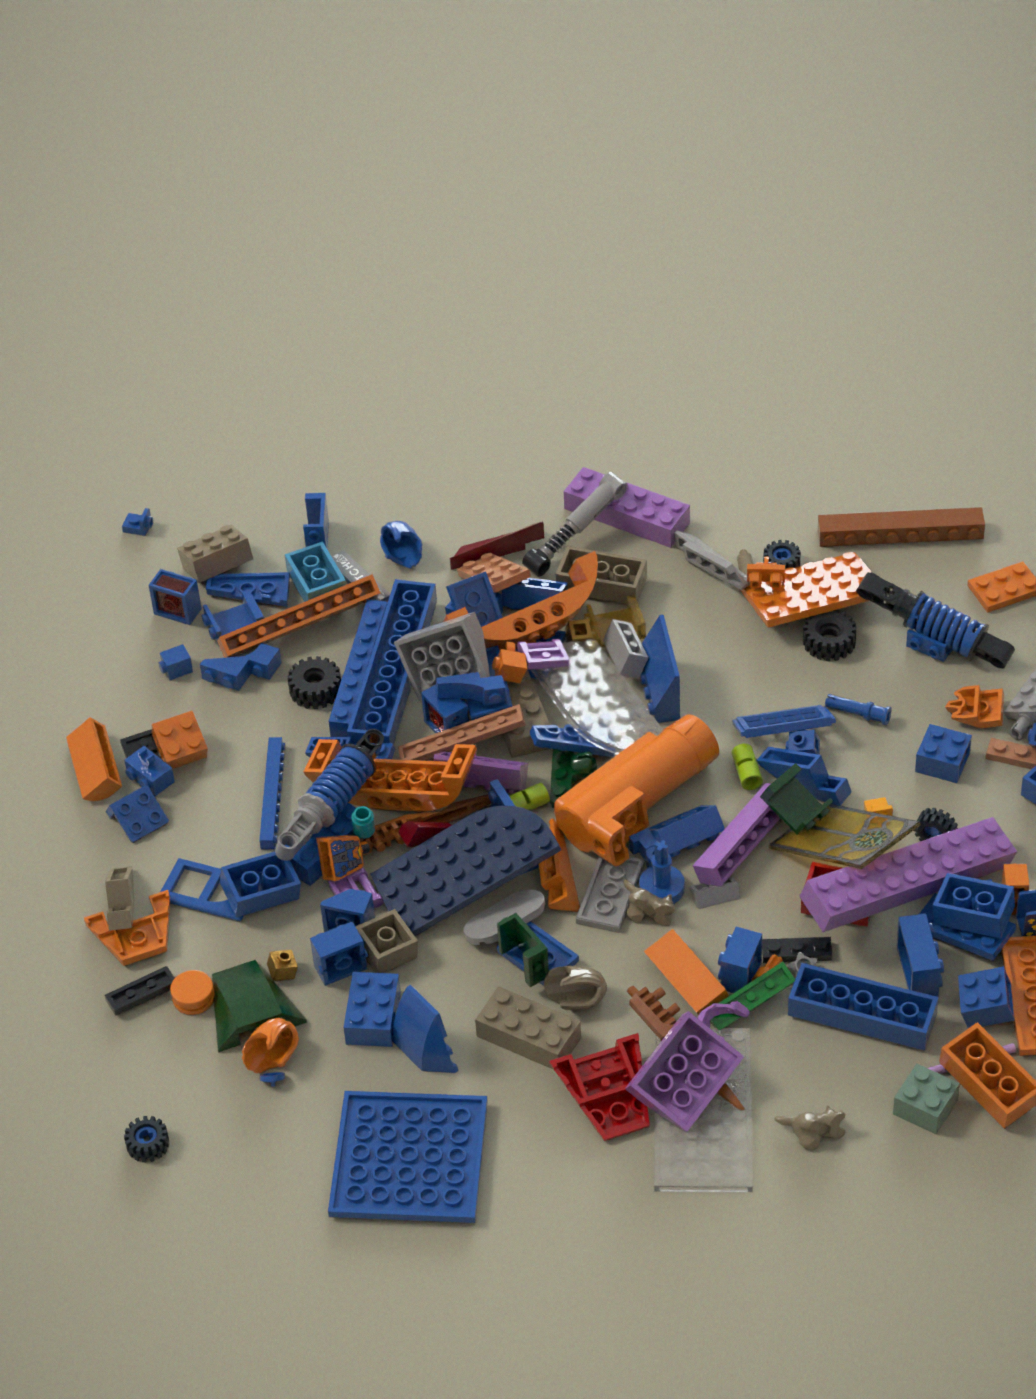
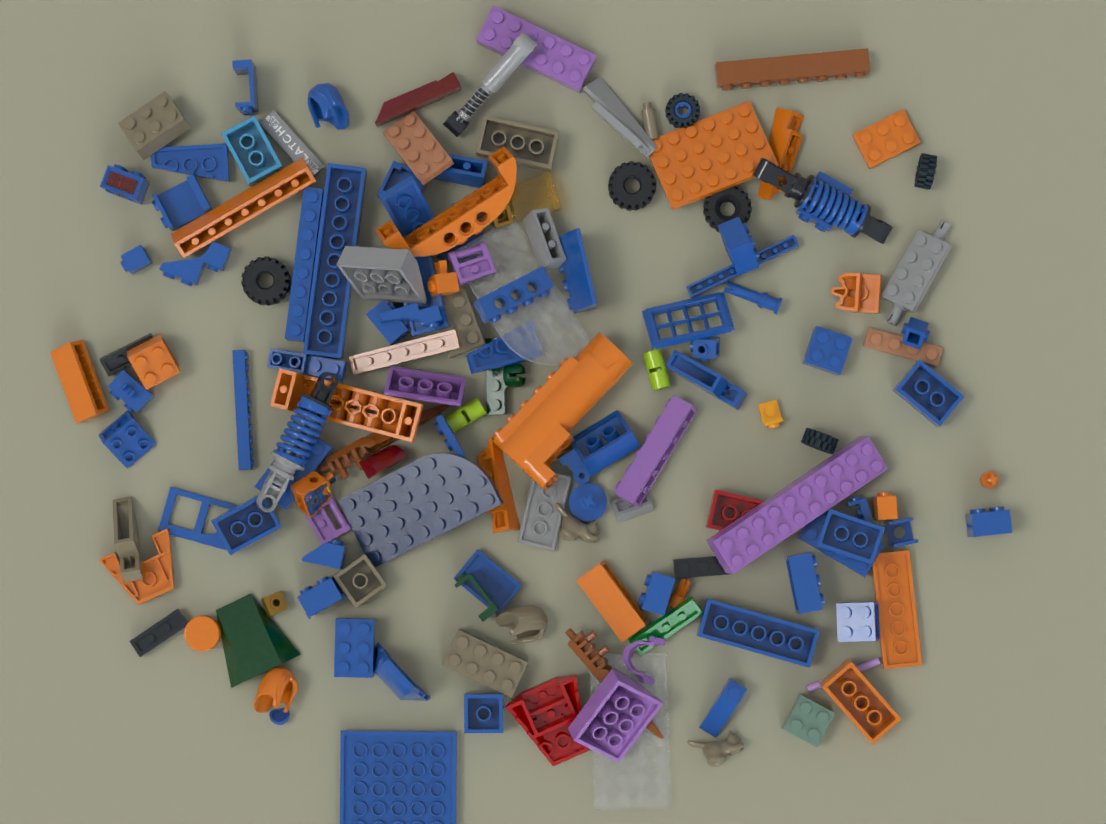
camera: 10 degrees left, 40 degrees up
blue bracket [122,508,153,536] -> none
black bush [124,1116,169,1163] -> none
teal brick [352,806,375,838] -> none
light grey tile [463,890,546,945] -> none
orange hips [747,557,785,589] -> none
dark green panel [760,763,833,835] -> none
clear yellow piece [768,804,920,869] -> none
light grey plate [788,952,817,976] -> none
none -> blue brick [464,693,503,733]
none -> blue brick [474,266,554,324]
none -> black tyre [608,161,656,211]
none -> blue piece [686,235,799,298]
none -> blue slope [699,678,747,738]
none -> blue brick [717,217,760,276]
none -> orange wedge [758,108,804,200]

